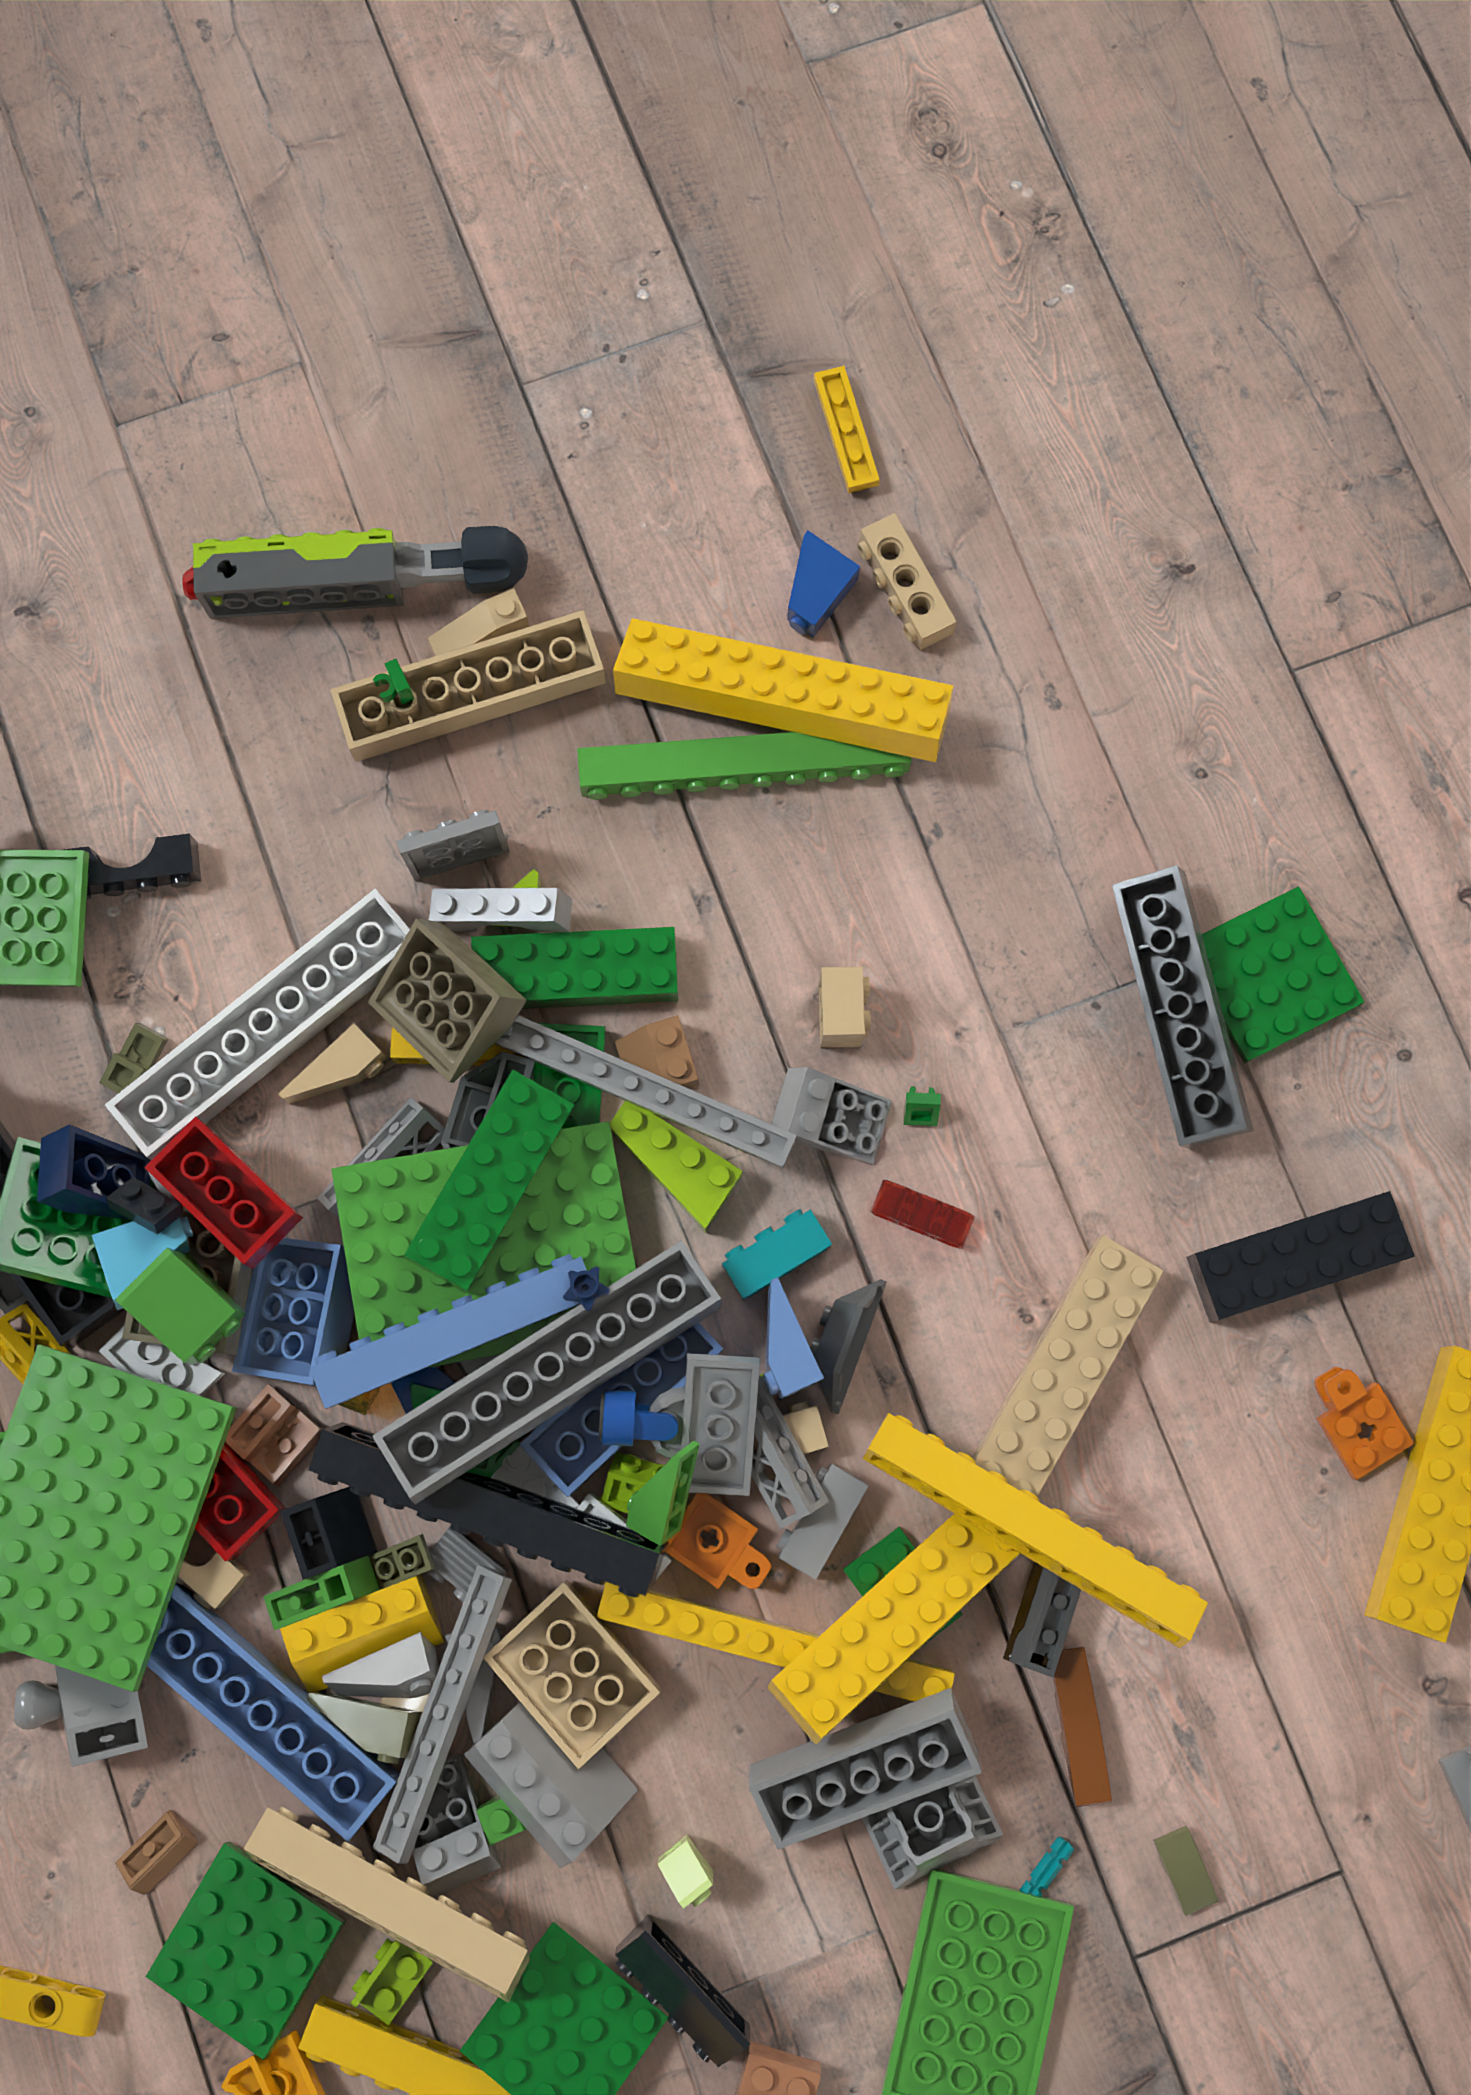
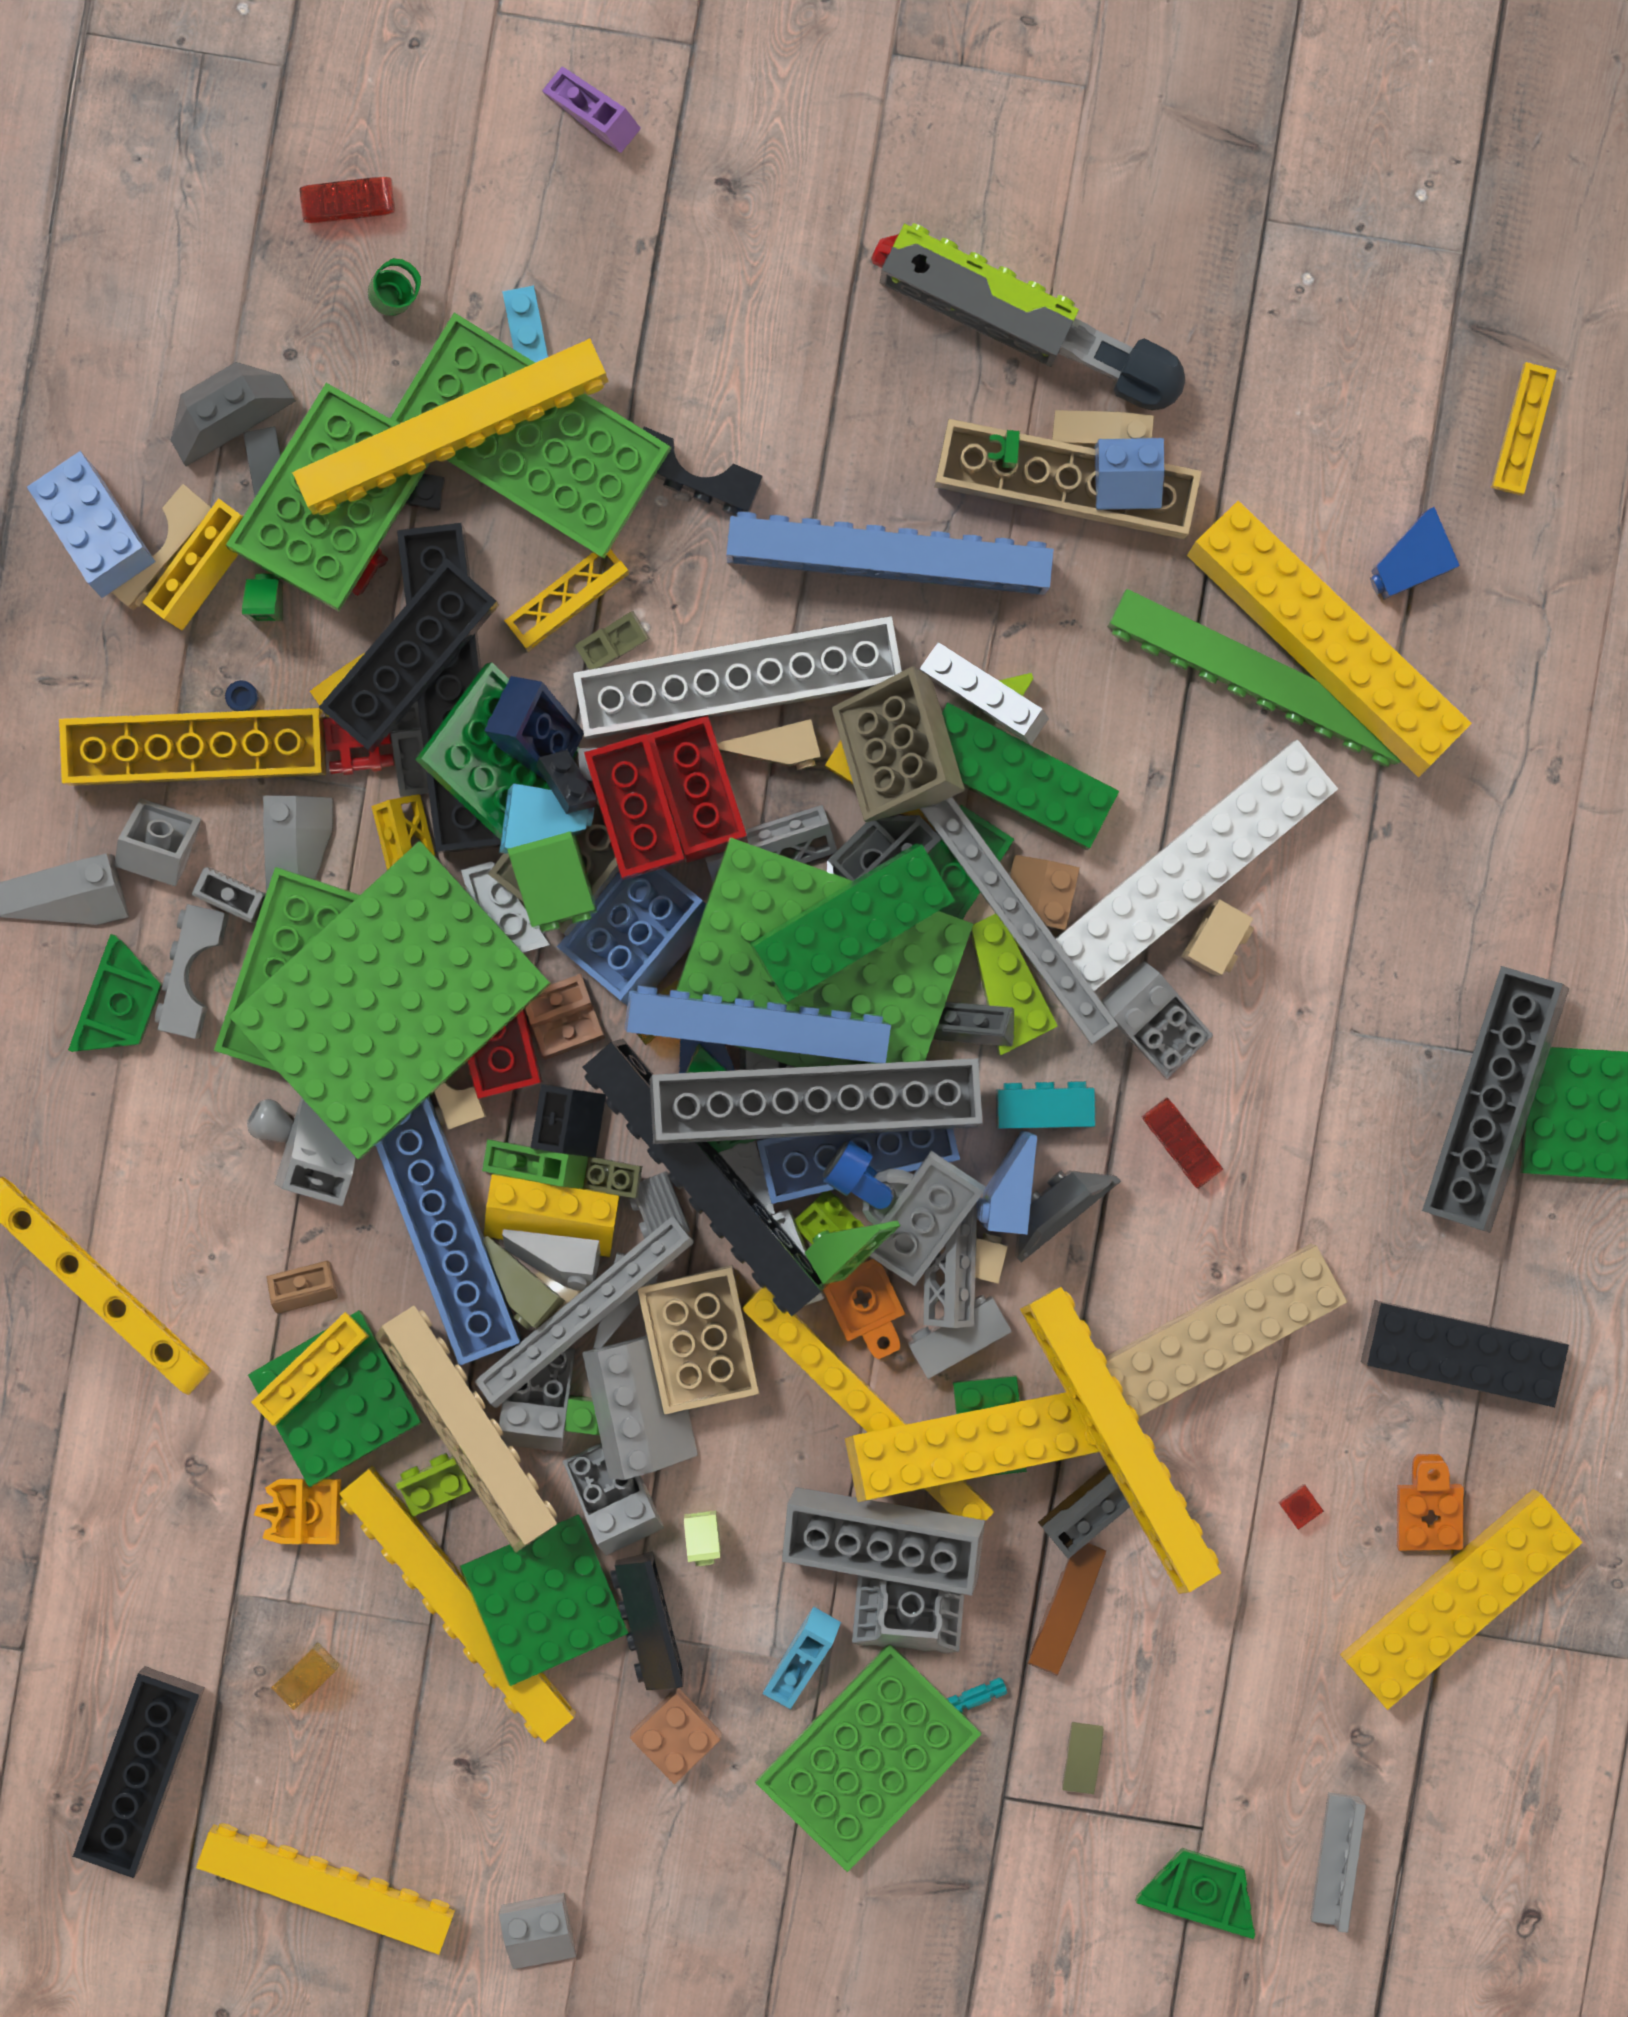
camera: 30 degrees right, 10 degrees up
light grey plate [396,810,510,881] -> none
dark blue plate [563,1267,610,1311] -> none
tan brick [857,513,957,651] -> none
green tile [903,1086,941,1126] -> none
none -> yellow plate [251,1312,369,1426]
none -> yellow fence [504,549,629,652]
none -> light grey slope [563,1443,664,1555]
none -> red brick [647,715,748,863]
none -> medium blue brick [726,512,1054,595]
none -> medium azure slope [762,1606,841,1709]
none -> dark grey slope [933,1002,1014,1047]
none -> white brick [1055,739,1338,991]
none -> medium blue slope [1095,438,1164,510]
none -> green wing [1135,1848,1255,1939]
none -> clear red plate [1278,1484,1324,1530]

